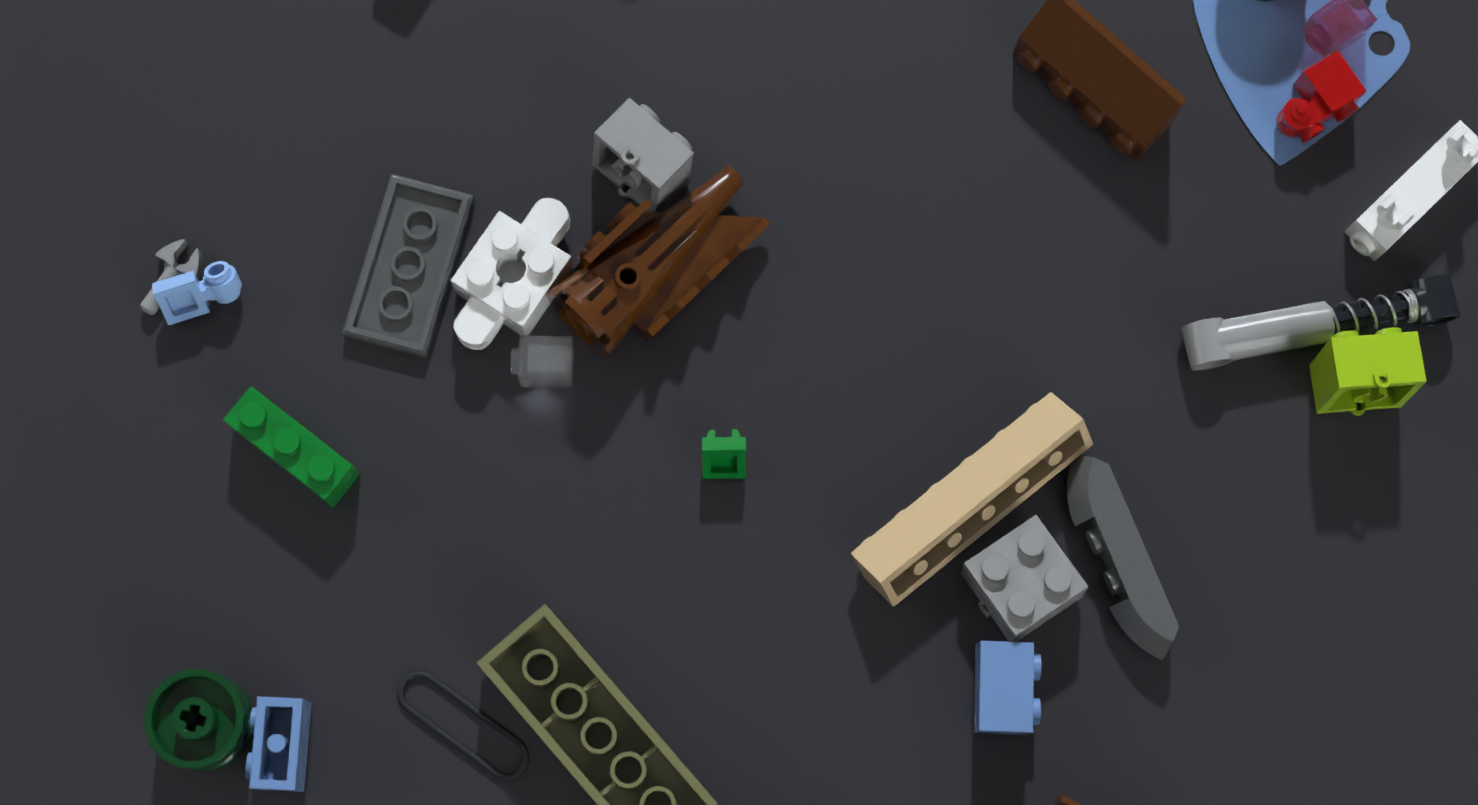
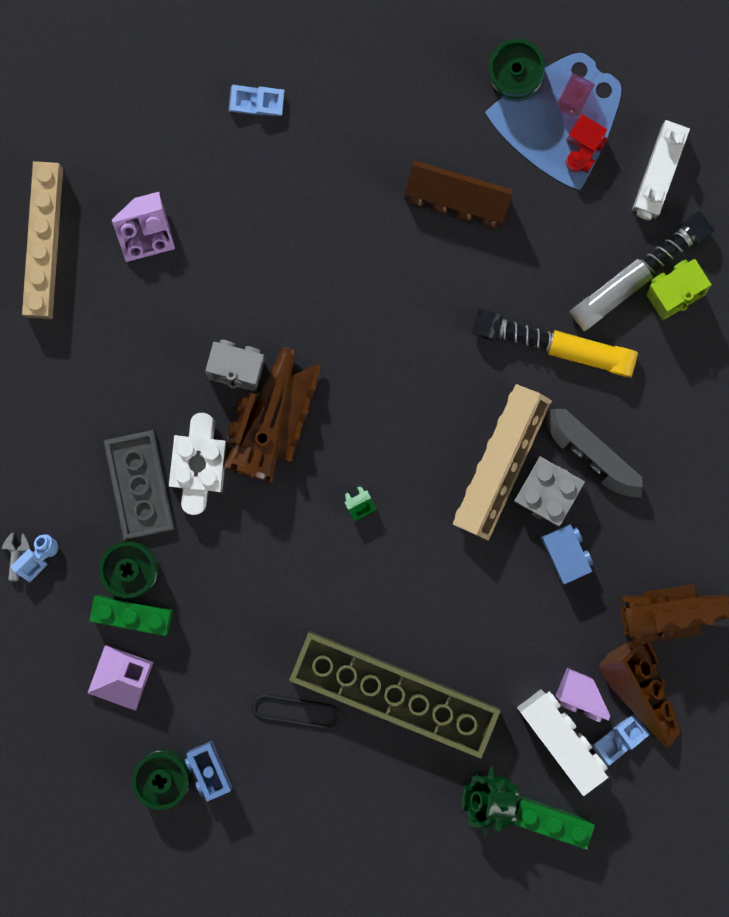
camera: 15 degrees left, 10 degrees up
clear brick [511,335,574,388] -> none
none -> lavender slope [88,645,154,711]
none -> dark green wheel [99,541,159,598]
none -> piece [472,309,638,378]

